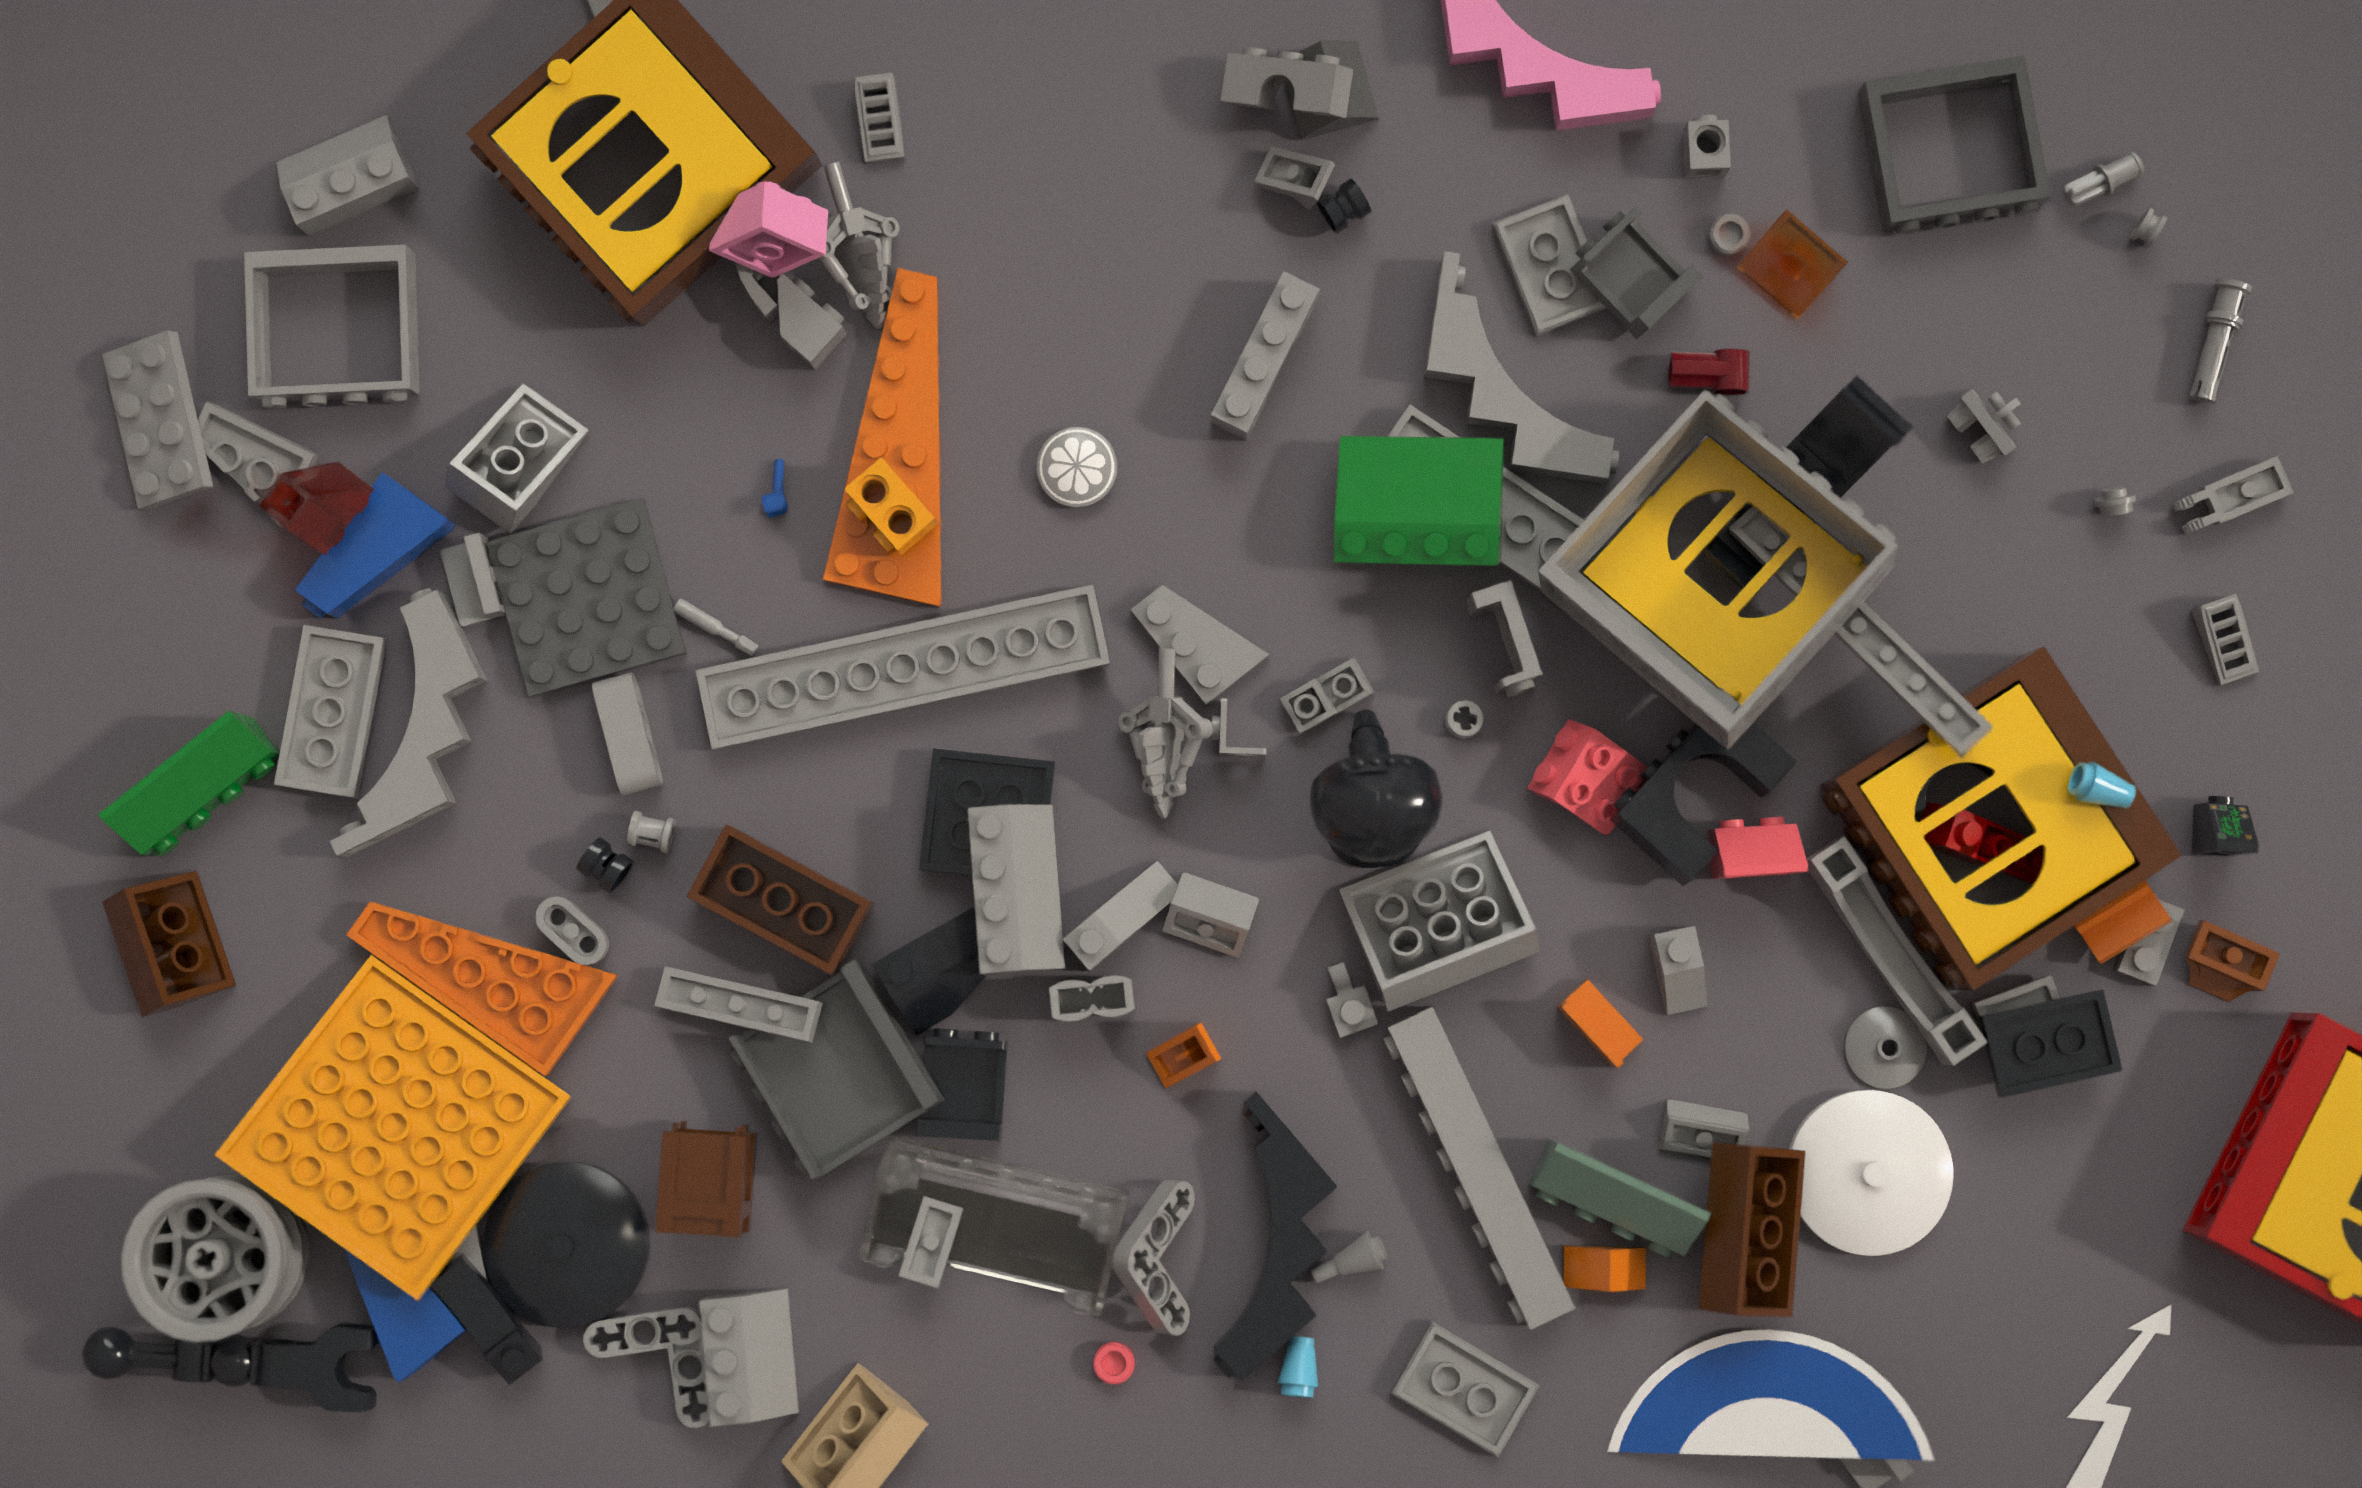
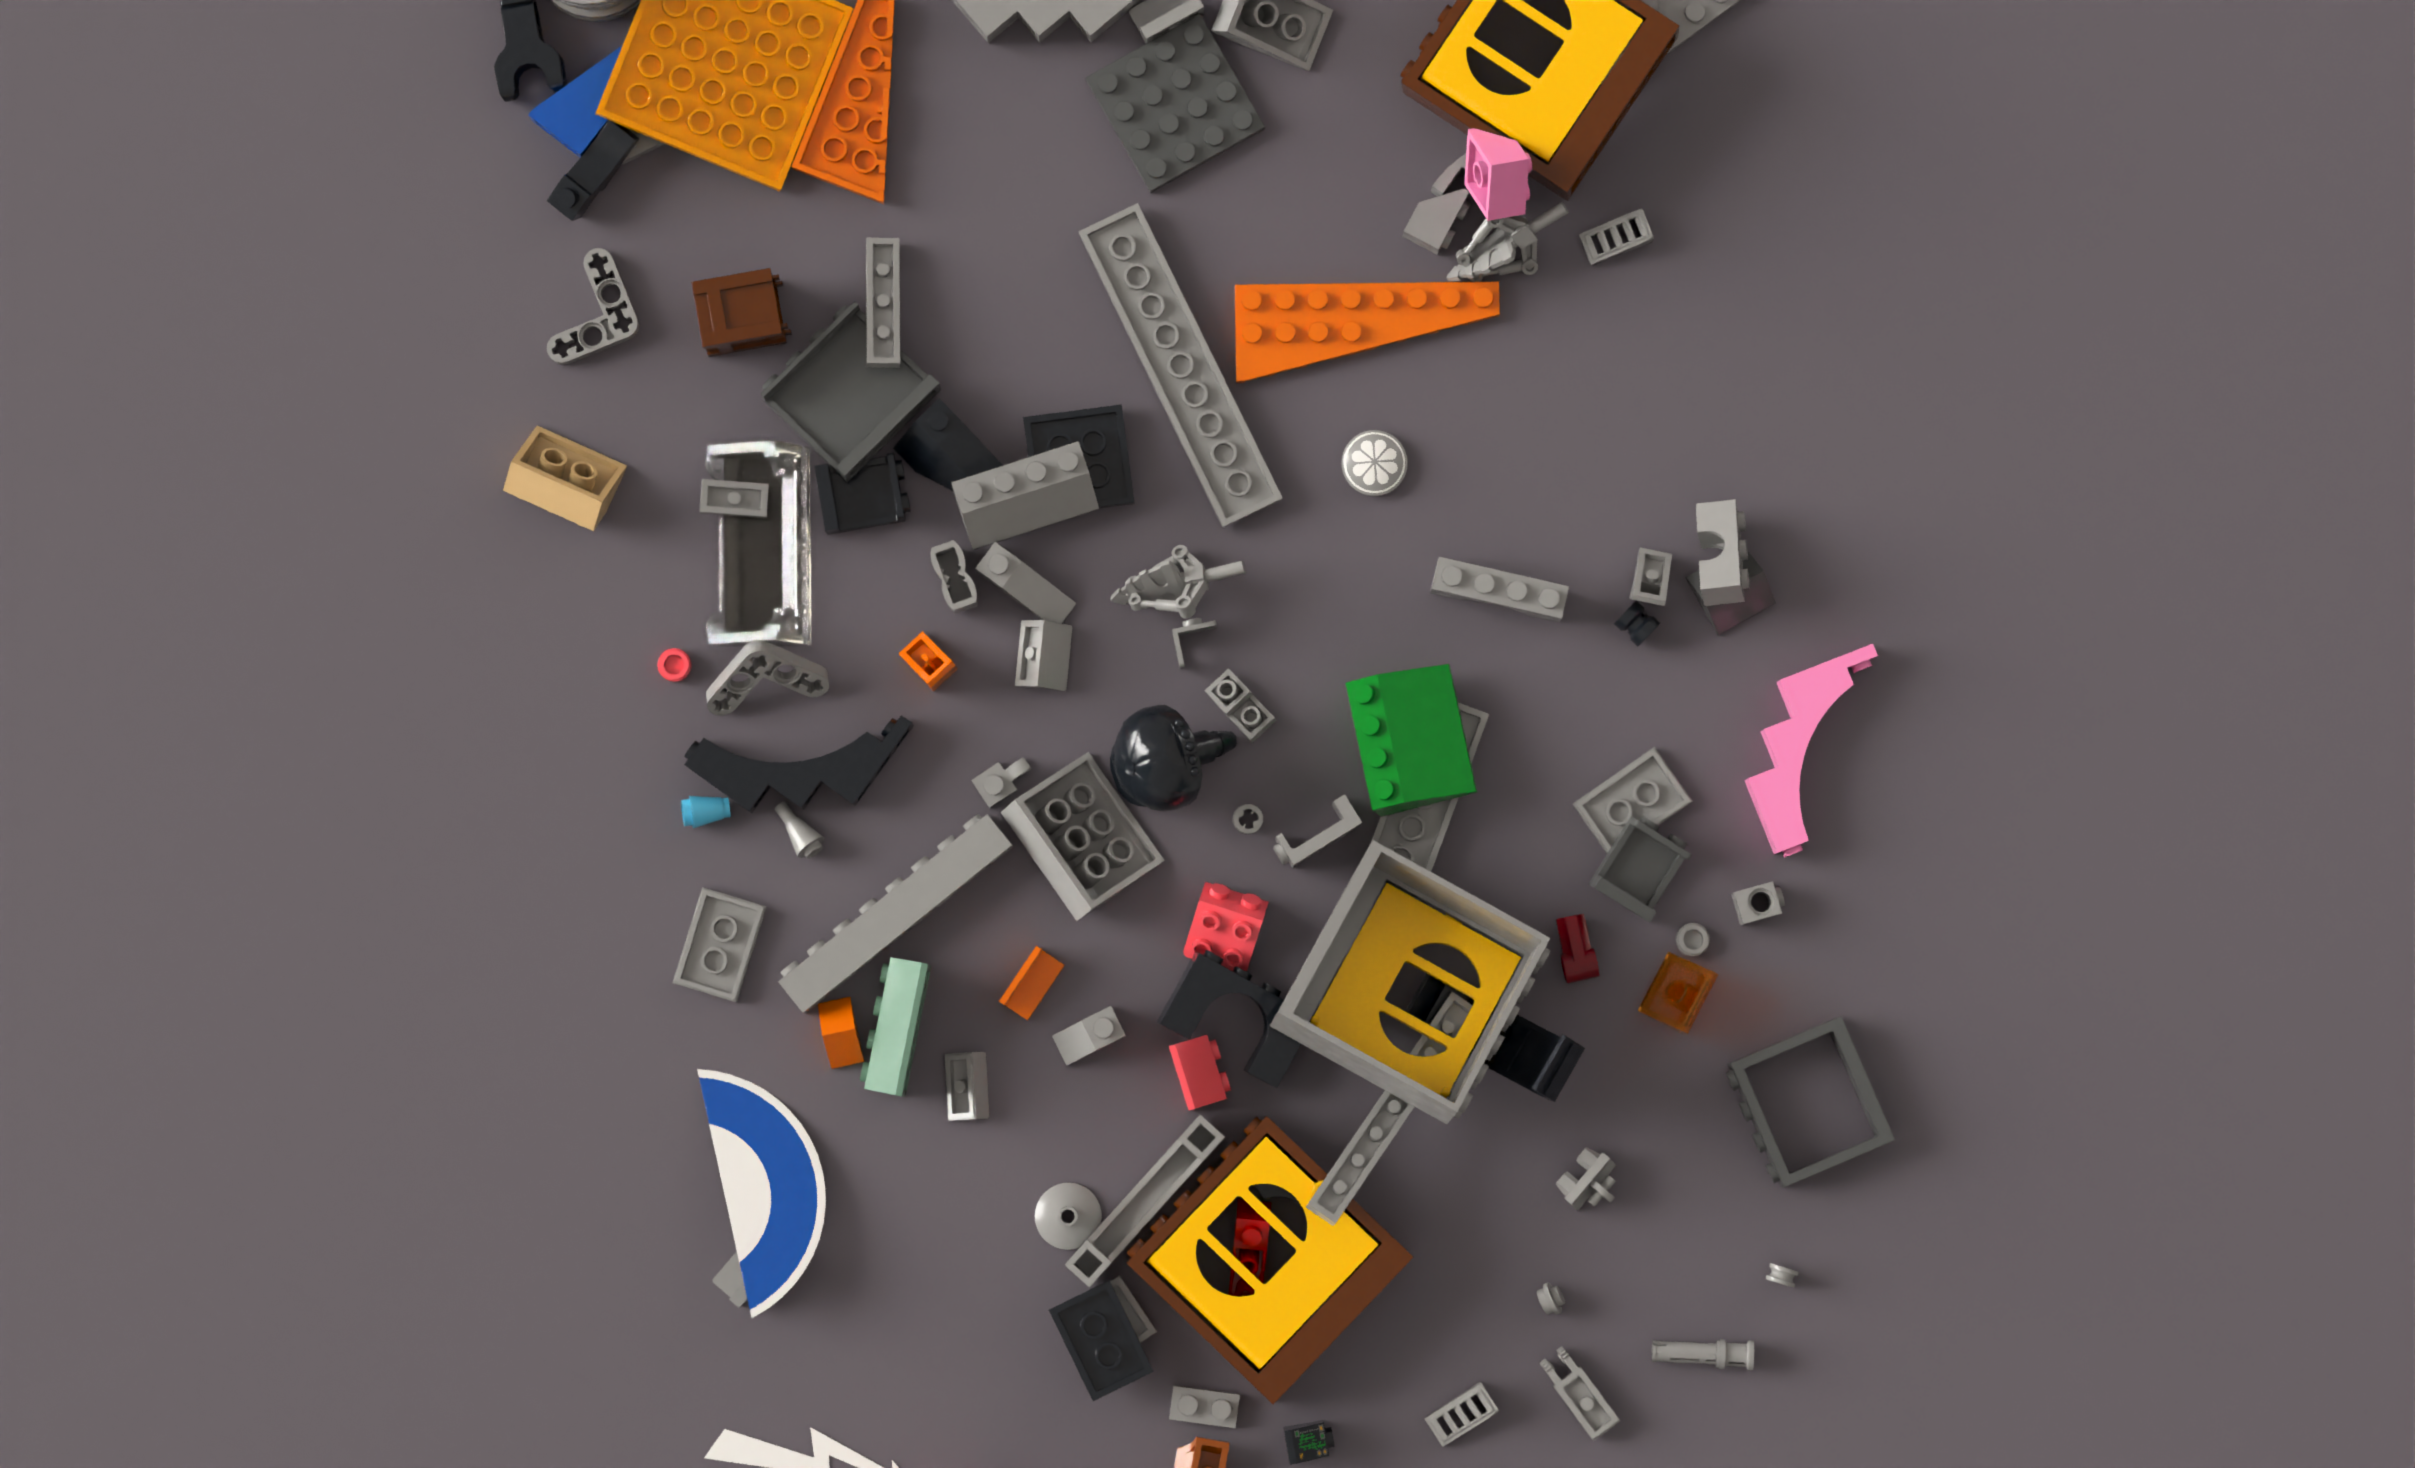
camera: 70 degrees right, 0 degrees up
black dish [483,1161,650,1328] -> none
light grey plate [535,897,609,965] -> none
black wheel [576,837,634,893] -> none
light grey beam [592,672,663,796] -> none
light grey bush [627,811,676,854] -> none
light grey piece [673,598,759,656] -> none
reddish brown brick [686,824,875,975] -> none
light grey slope [699,1288,799,1427] -> none
blue hand [761,459,788,518] -> none
light orange brick [844,457,938,555] -> none
light grey wing [1131,585,1270,706] -> none
light grey arch [1424,251,1619,485] -> none
reddish brown brick [1699,1142,1806,1317] -> none
white dish [1789,1090,1953,1256] -> none
light grey axle [2063,152,2144,206] -> none
medium azure cone [2068,762,2136,809] -> none
orange panel [2074,880,2172,964] -> none

